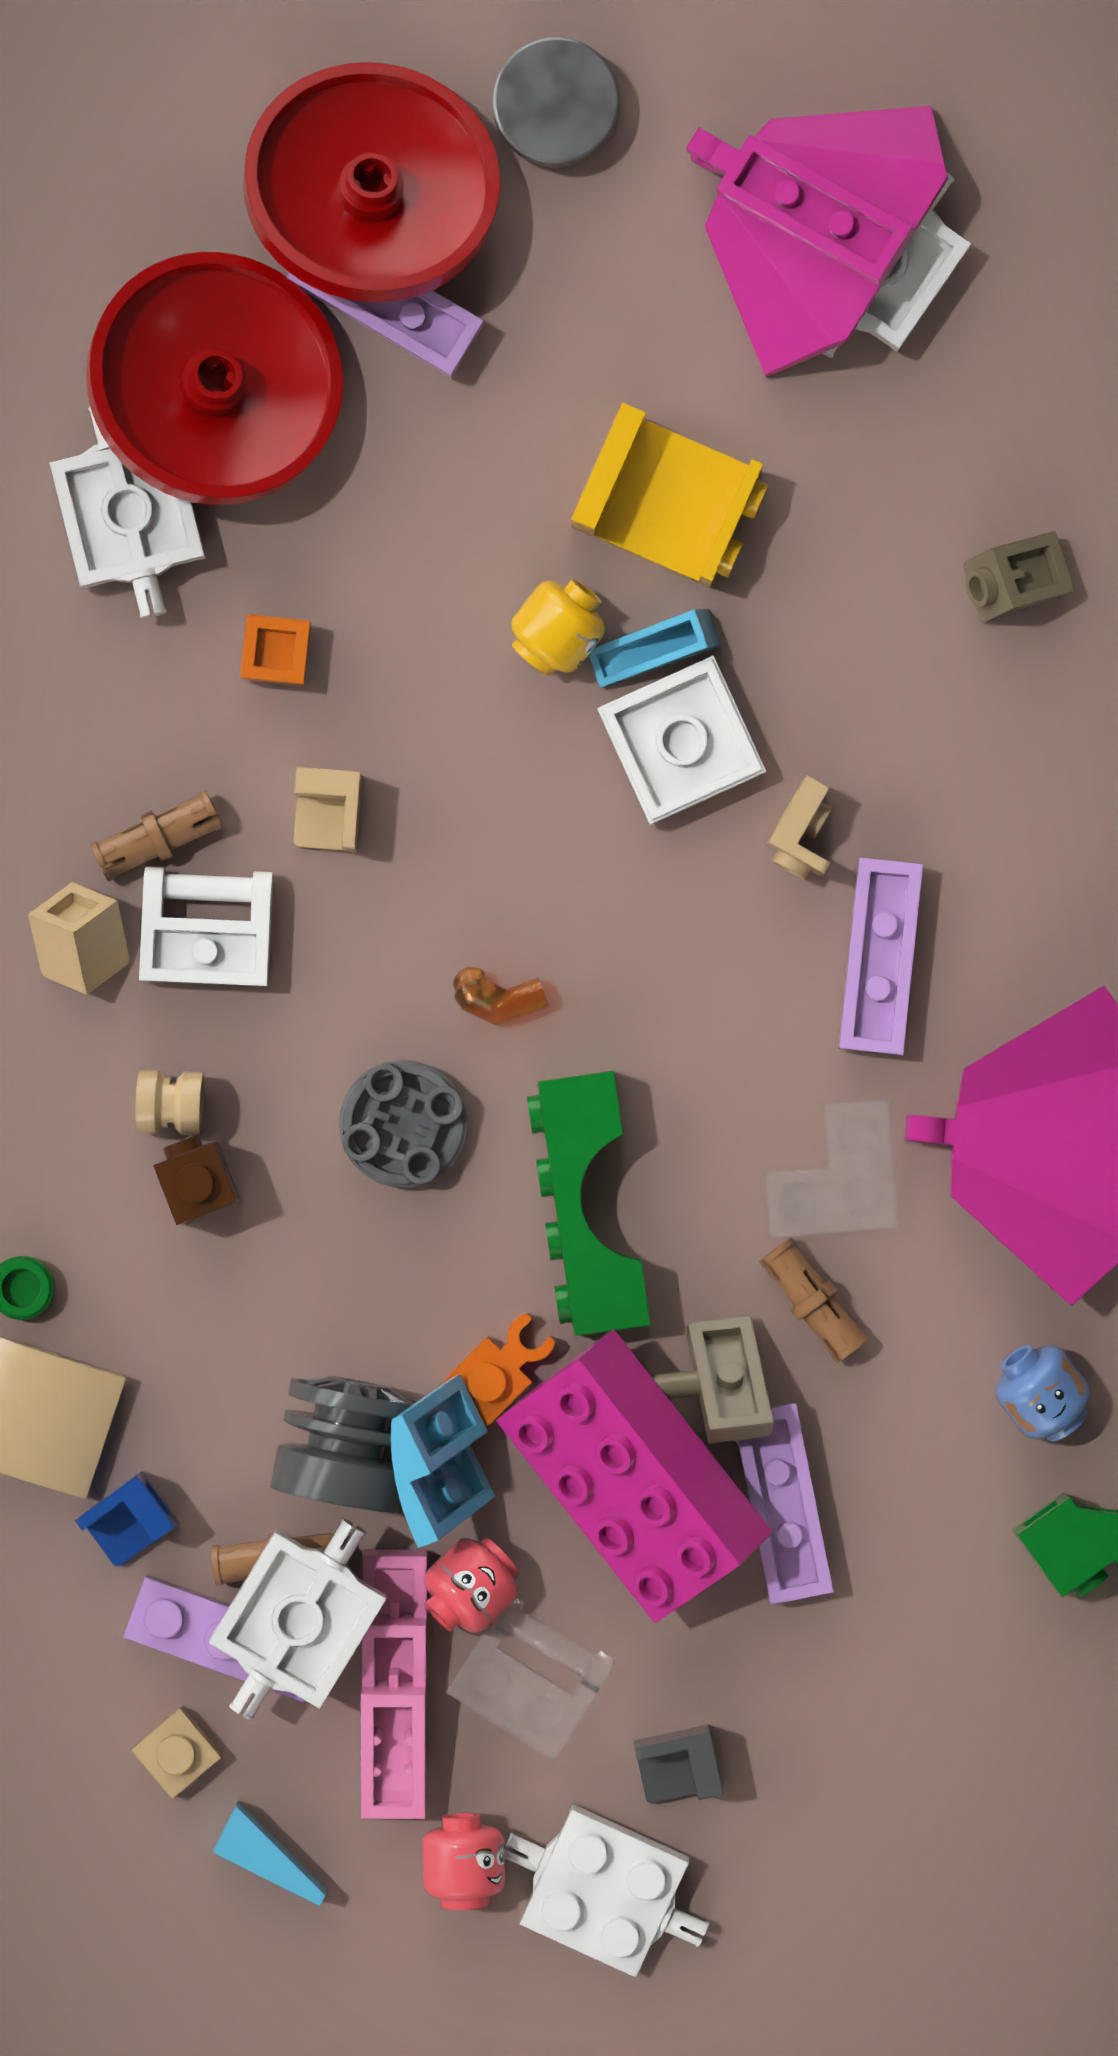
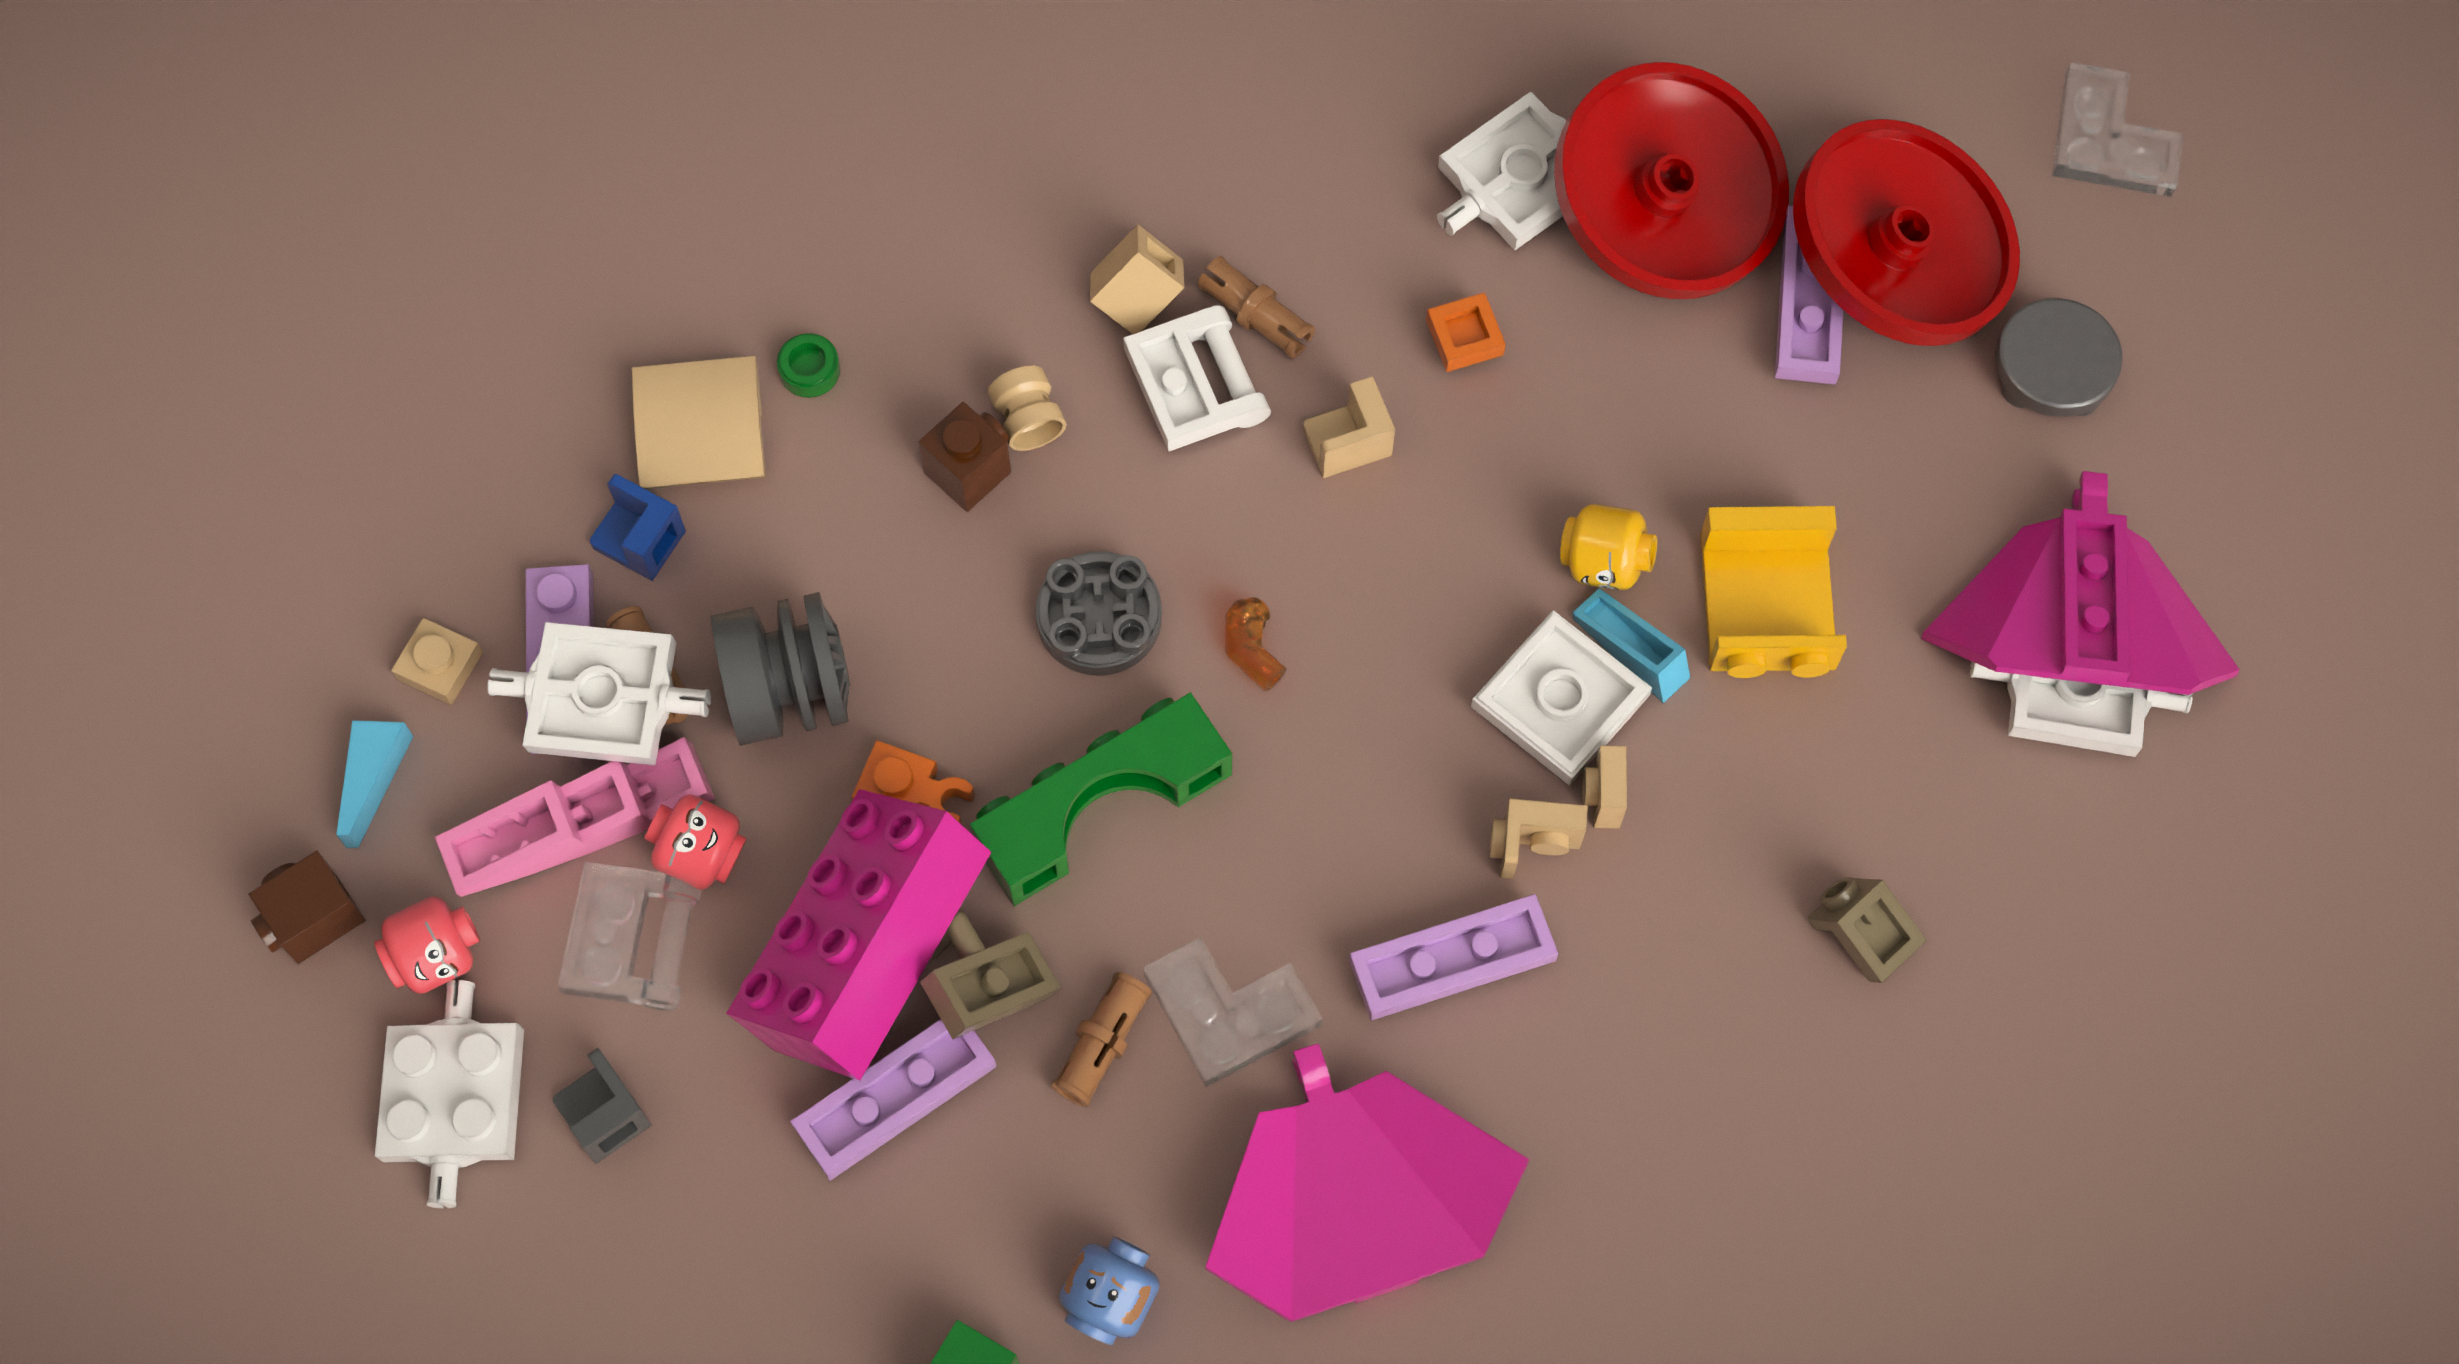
camera: 65 degrees right, 20 degrees down
medium azure slope [391,1375,496,1548] -> none
none -> reddish brown brick [248,850,366,964]
none -> tan plate [1582,746,1627,829]

